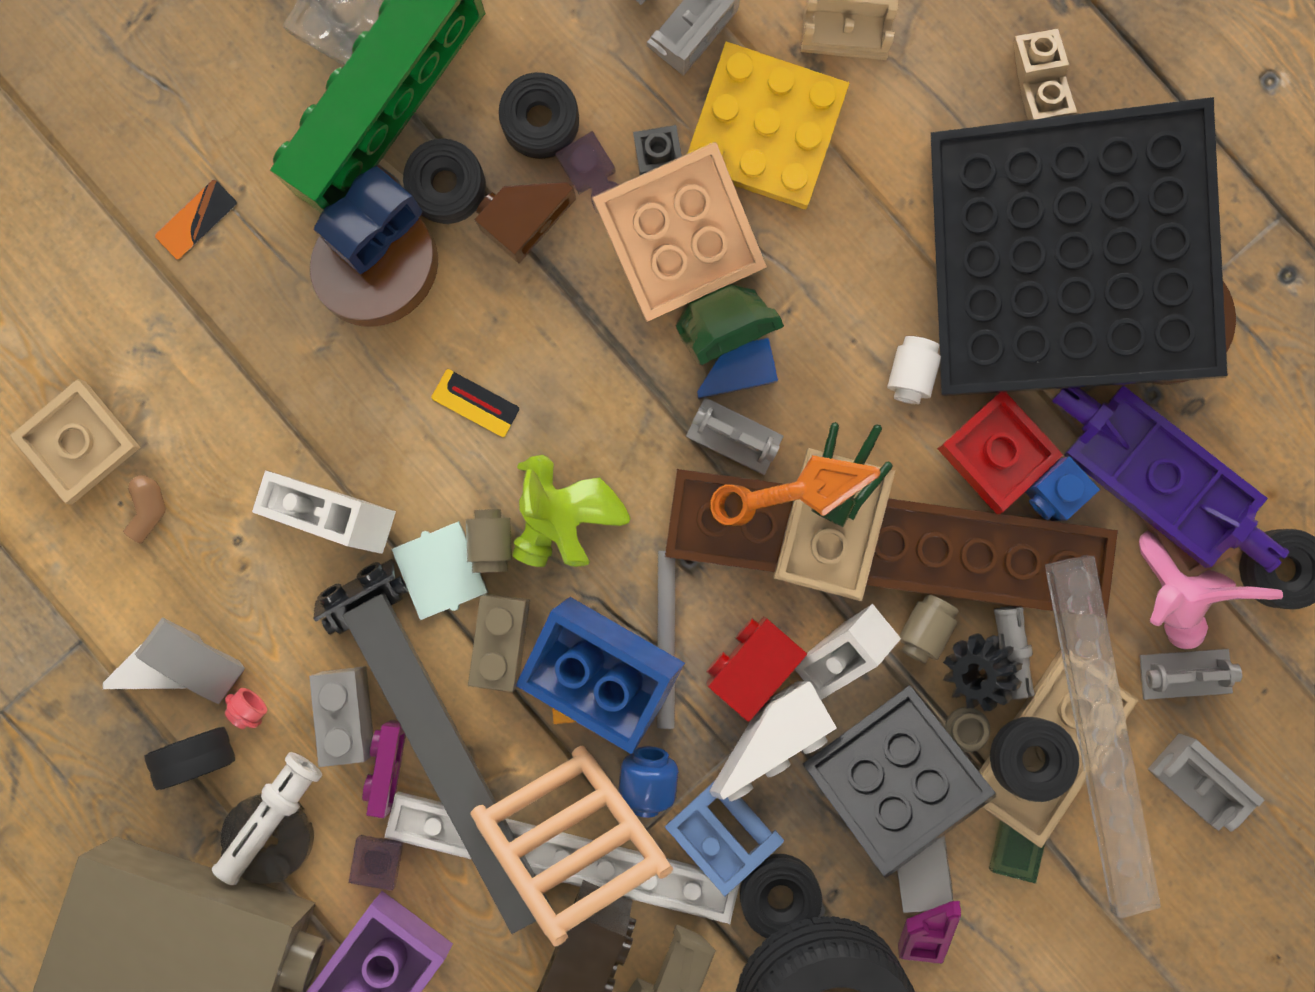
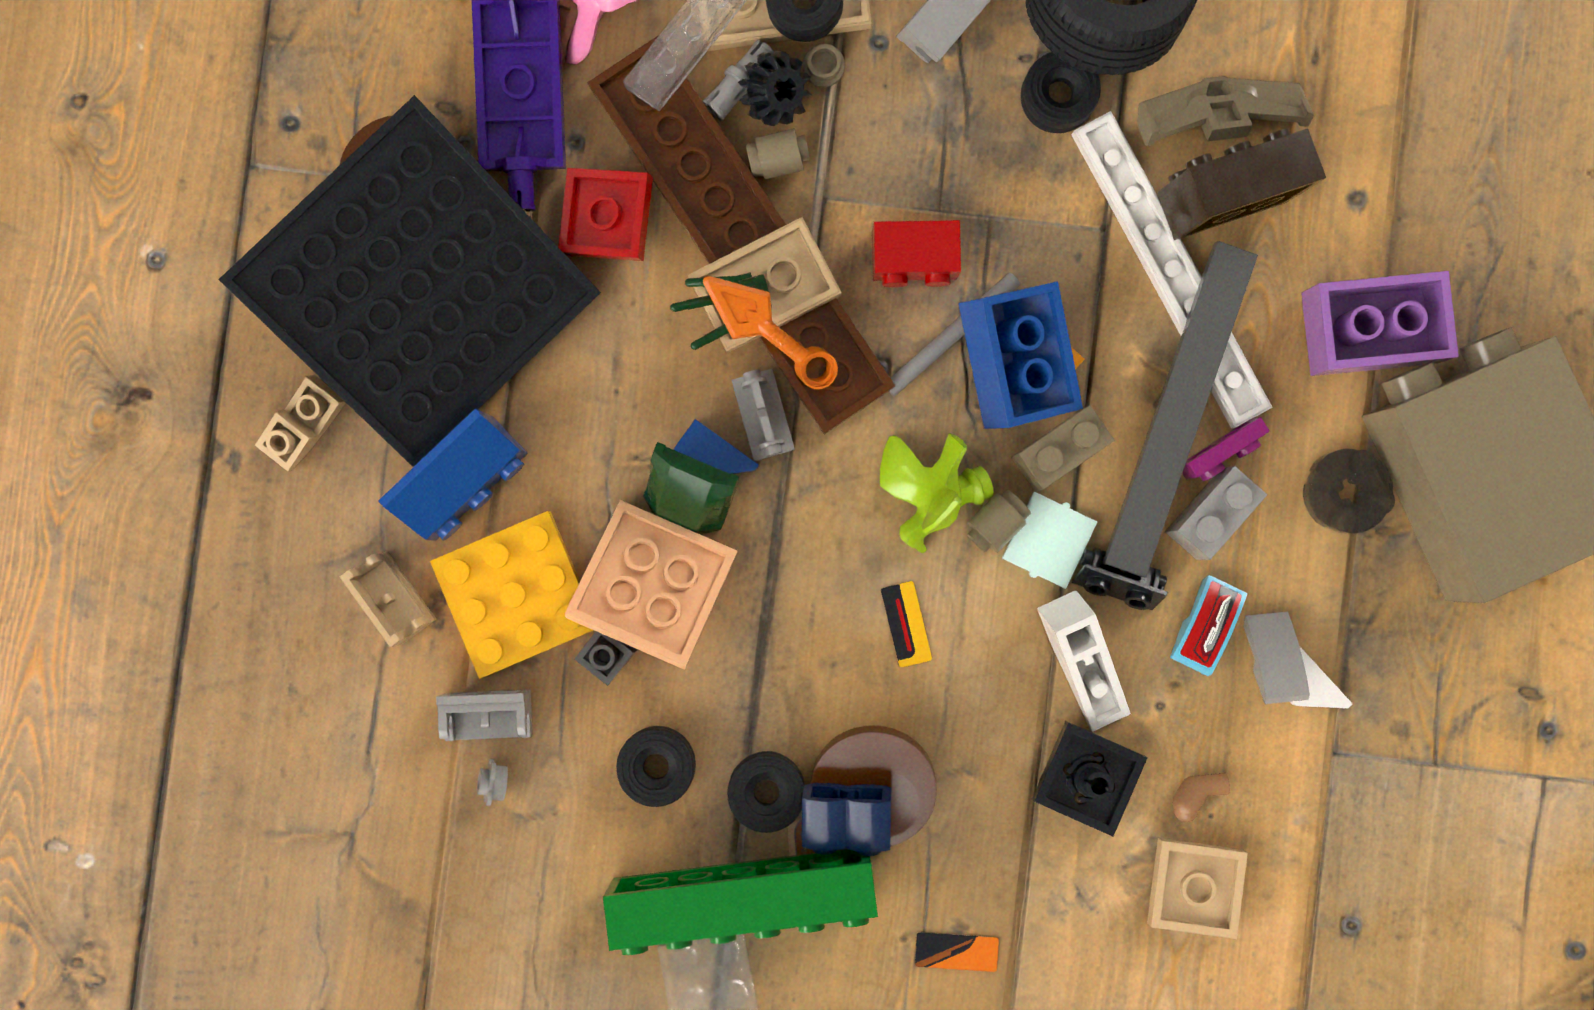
camera: 135 degrees left, 0 degrees up
black tyre [144,727,235,790] -> none
white pin [212,752,323,885] -> none
coral plate [225,688,267,729] -> none
plate [348,835,404,891] -> none
light nougat bar [470,745,673,946] -> none
reddish brown slope [474,182,576,263] -> none
plate [555,131,619,214] -> none
blue head [618,746,679,818] -> none
medium blue plate [665,779,784,896] -> none
white slope [709,681,837,801] -> none
white slope [795,604,901,700] -> none
plate [803,685,996,879] -> none
white brick [887,336,941,404] -> none
blue brick [1025,456,1100,521] -> none
none -> blue slope [378,409,528,541]
none -> black plate [1032,721,1148,837]
none -> slope [1170,575,1248,676]

